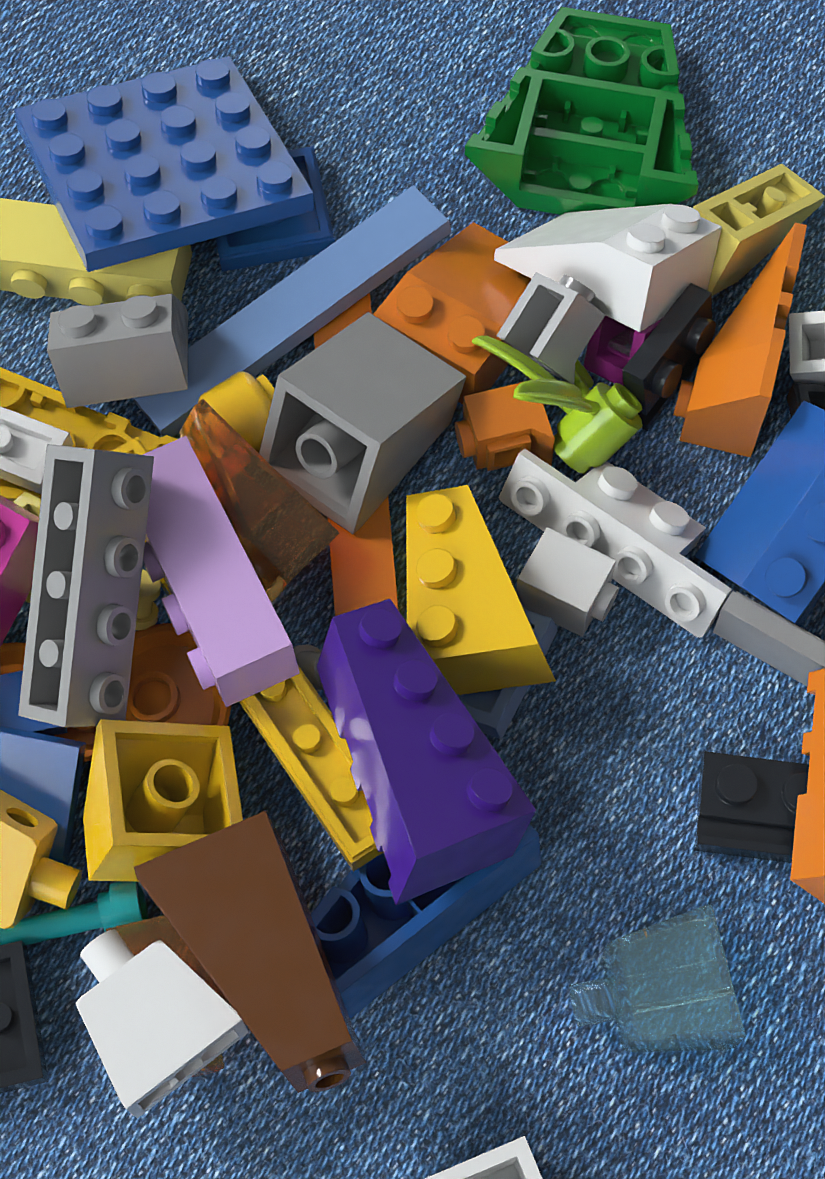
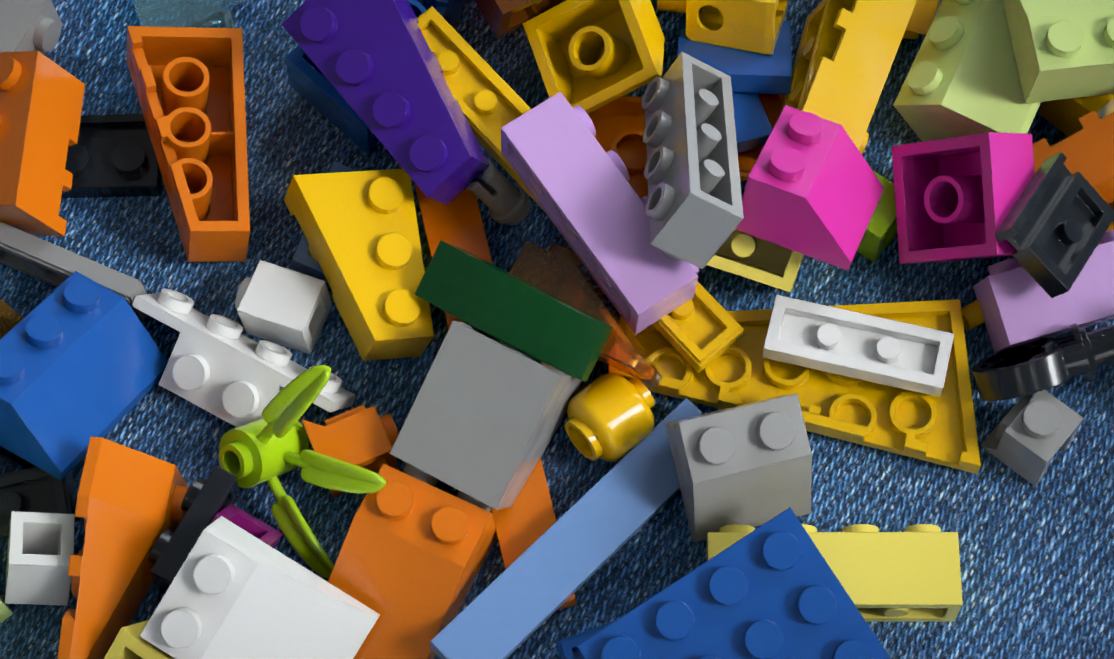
camera: 175 degrees right, 0 degrees up
light grey window [496,272,605,384] -> none
none -> orange wedge [126,26,250,262]
none -> dark green slope [415,240,613,382]

